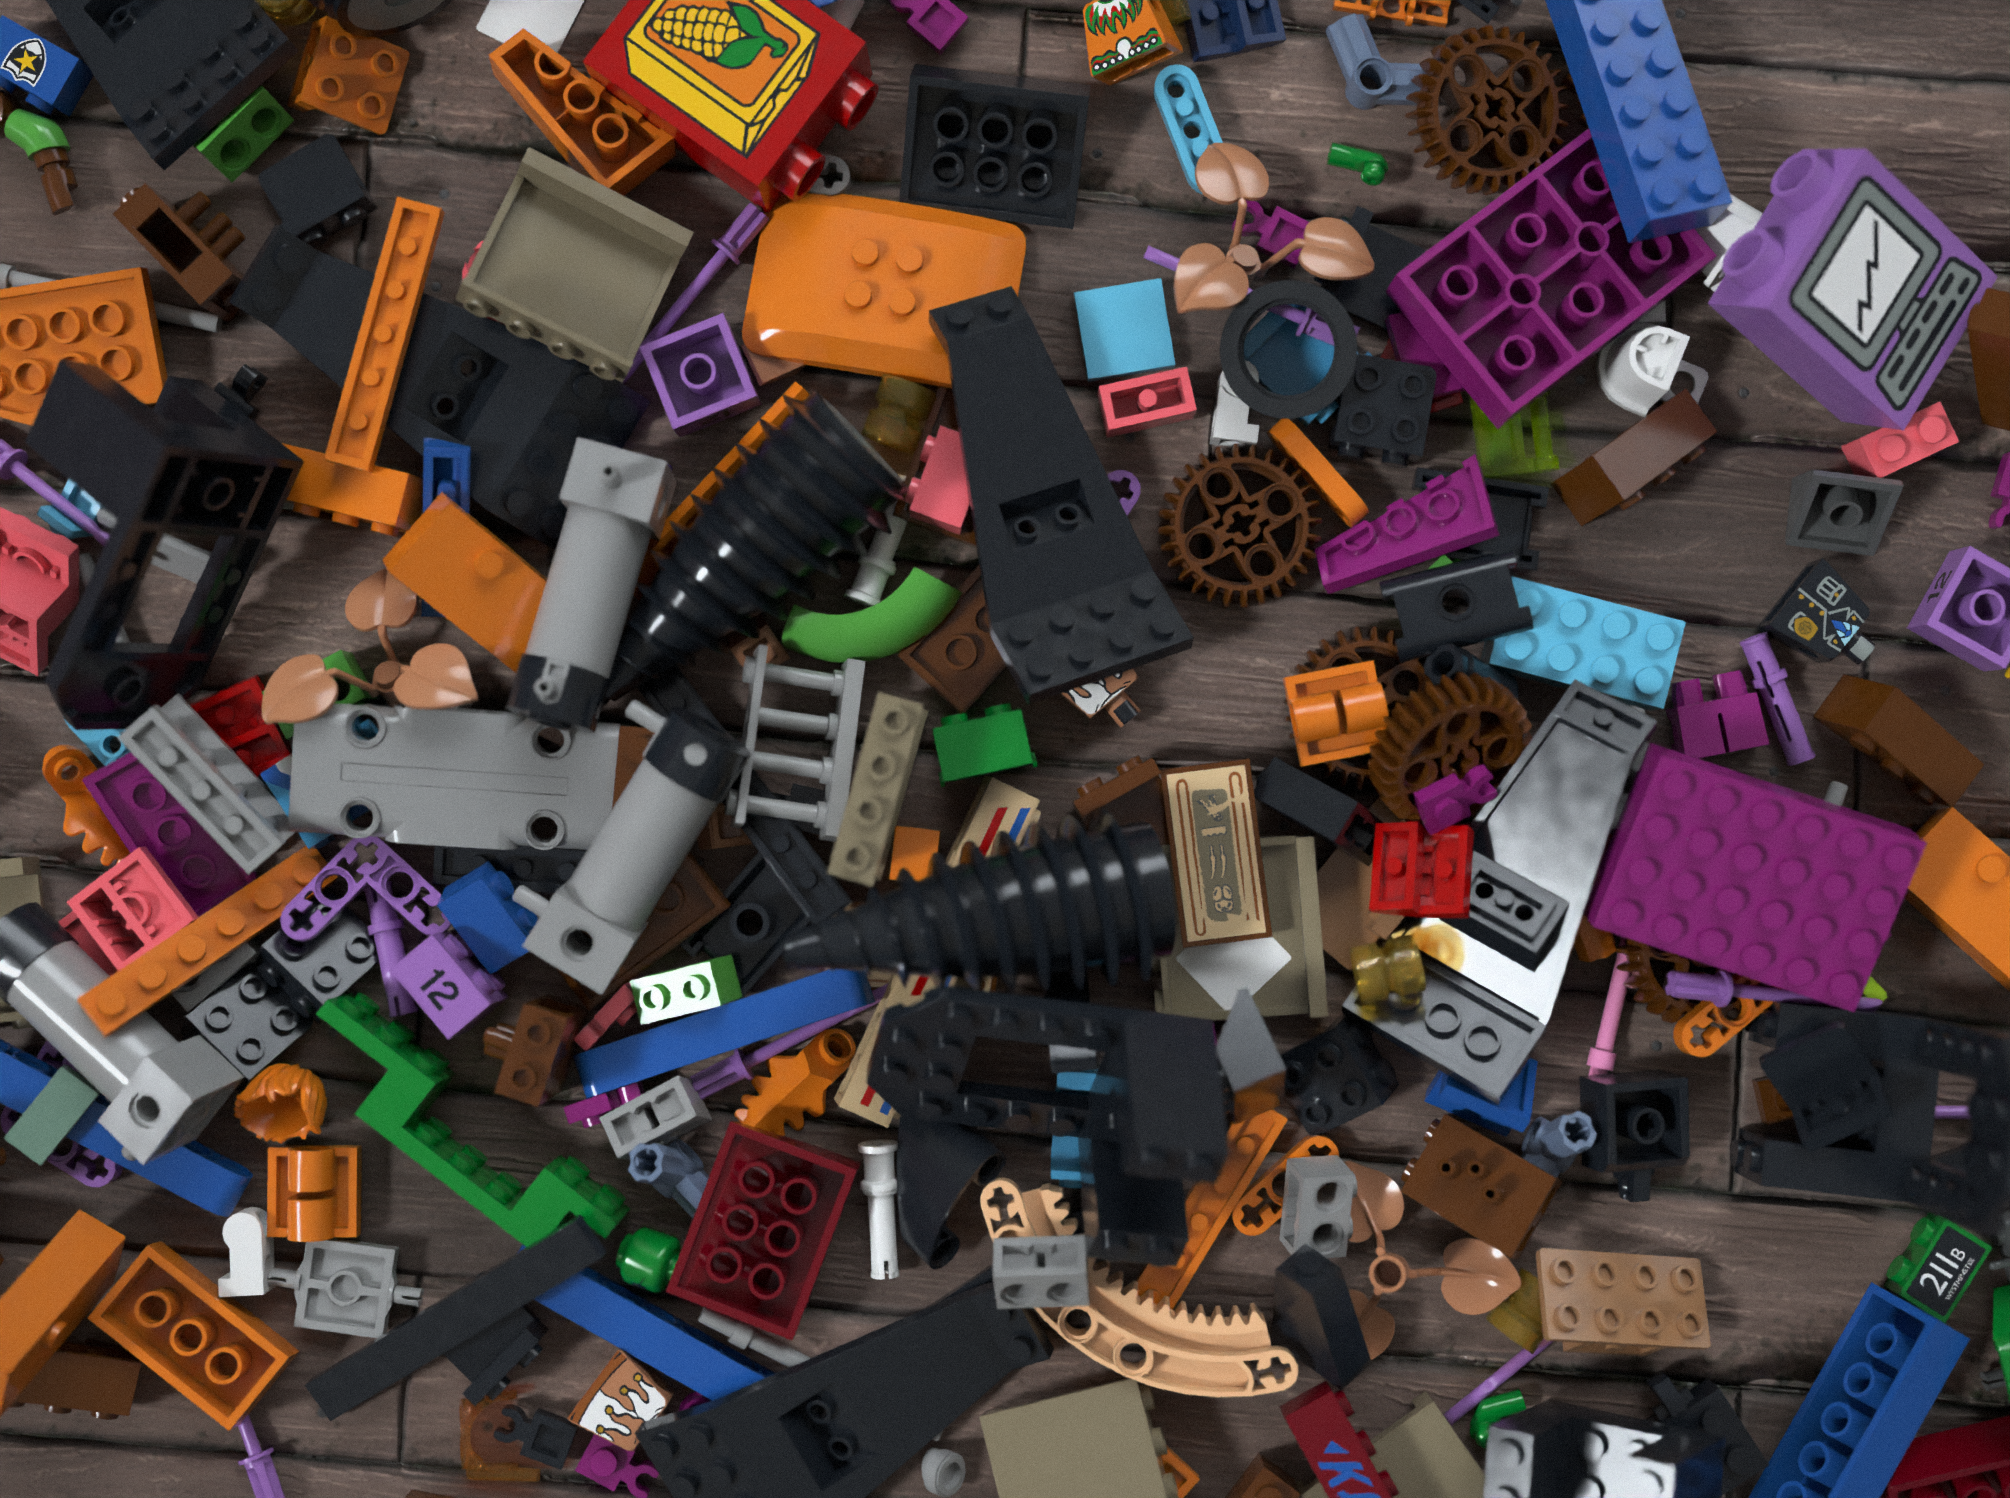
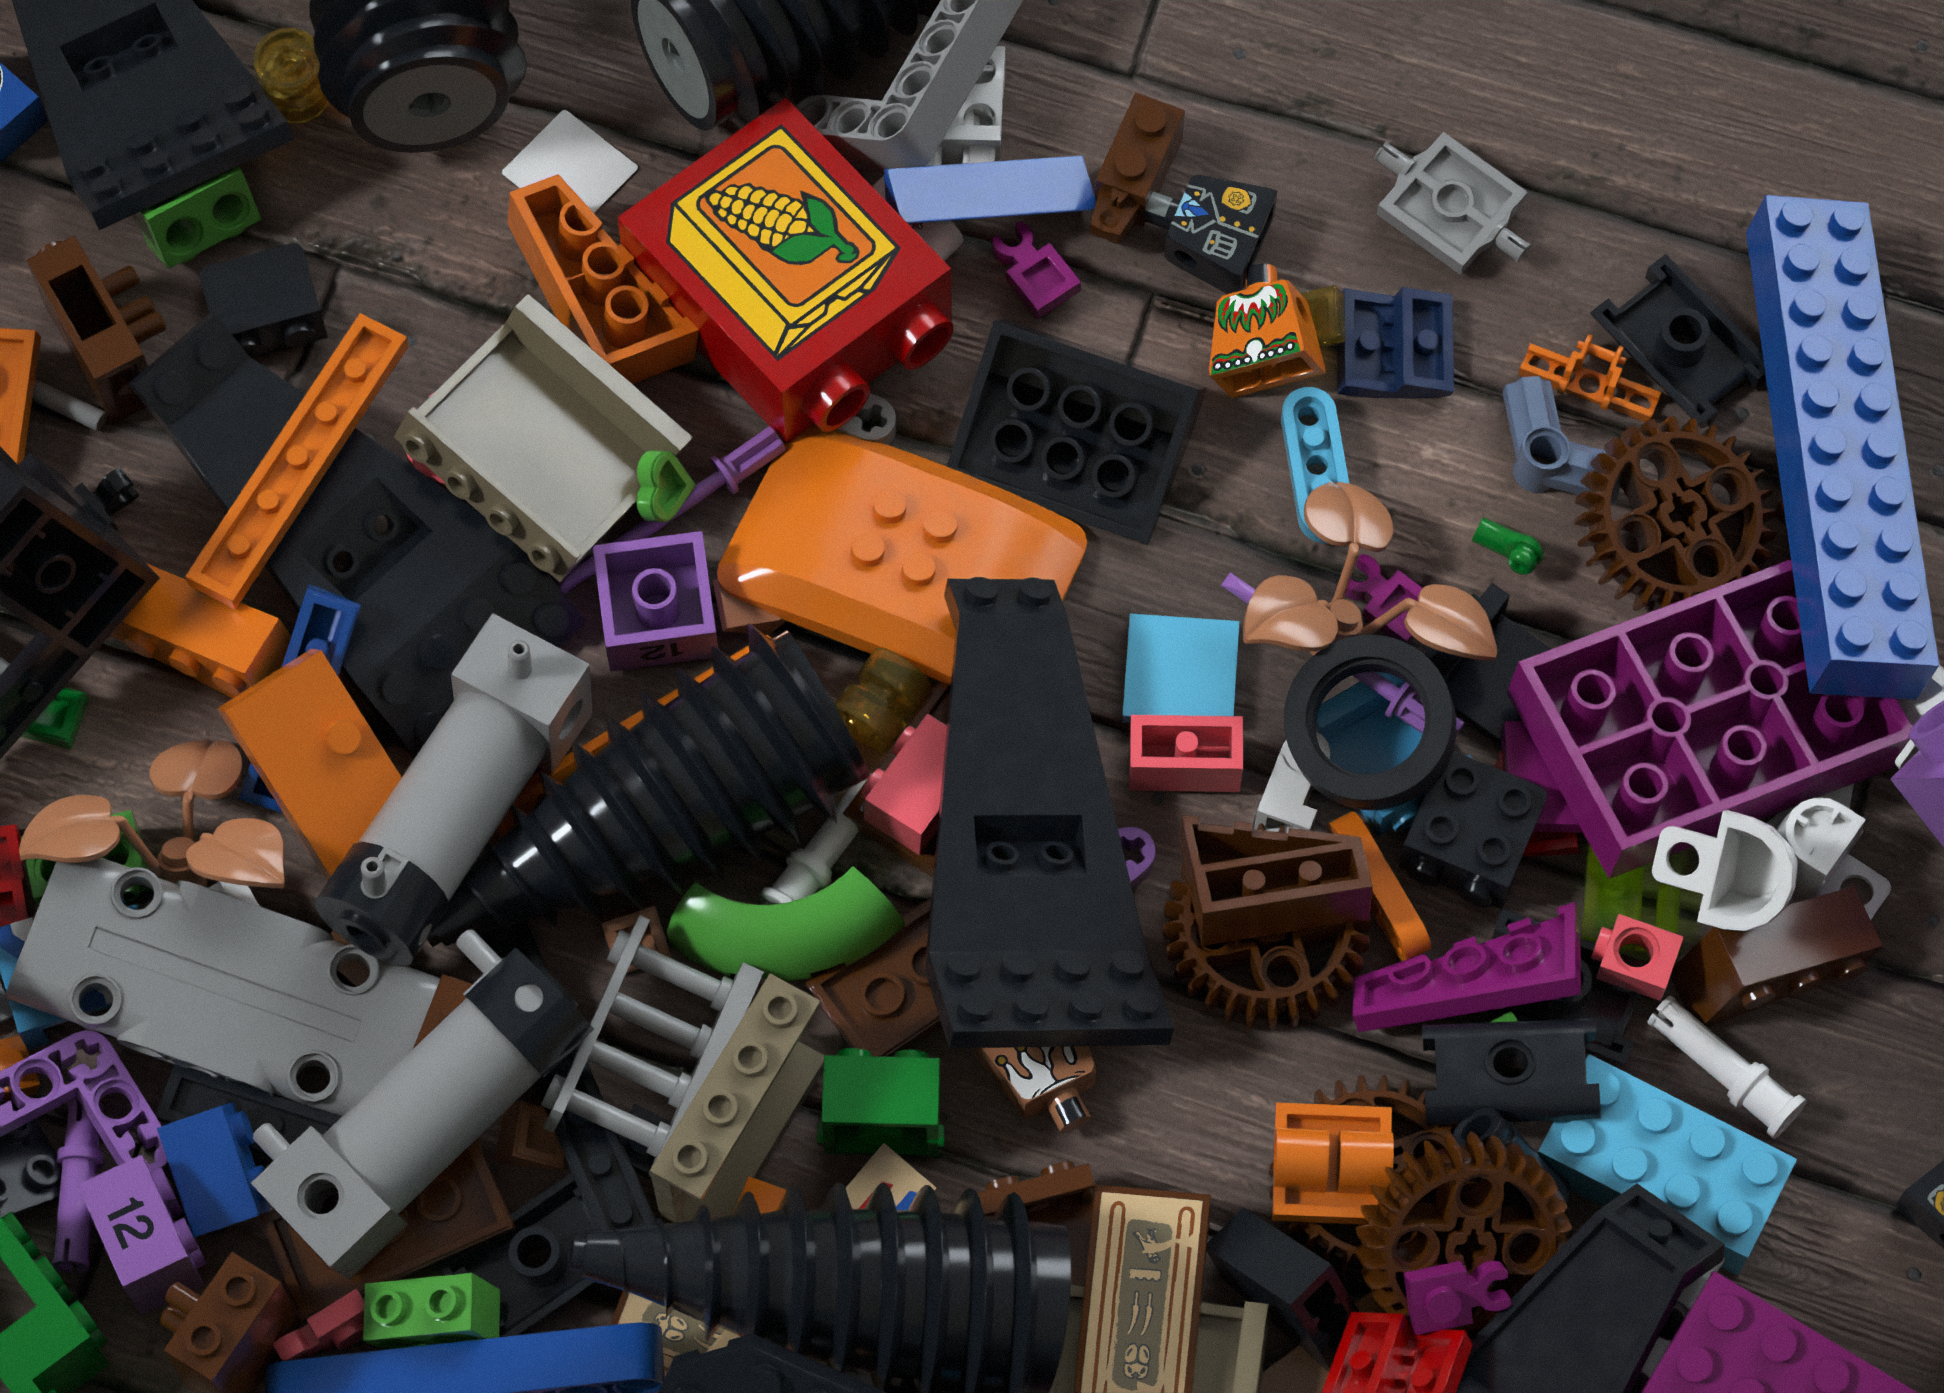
camera: 10 degrees right, 20 degrees down
orange bracket [287,16,410,135] -> none
magenta hips [1665,670,1769,759] -> none
medium lavender pin [1739,632,1816,766] -> none
none -> green tile [21,687,89,750]
none -> bright green tile [636,450,696,523]
none -> reddish brown wedge [1181,815,1373,946]
none -> coral brick [1591,914,1684,1001]
none -> white pin [1648,995,1807,1139]
none -> white container [1652,810,1798,931]

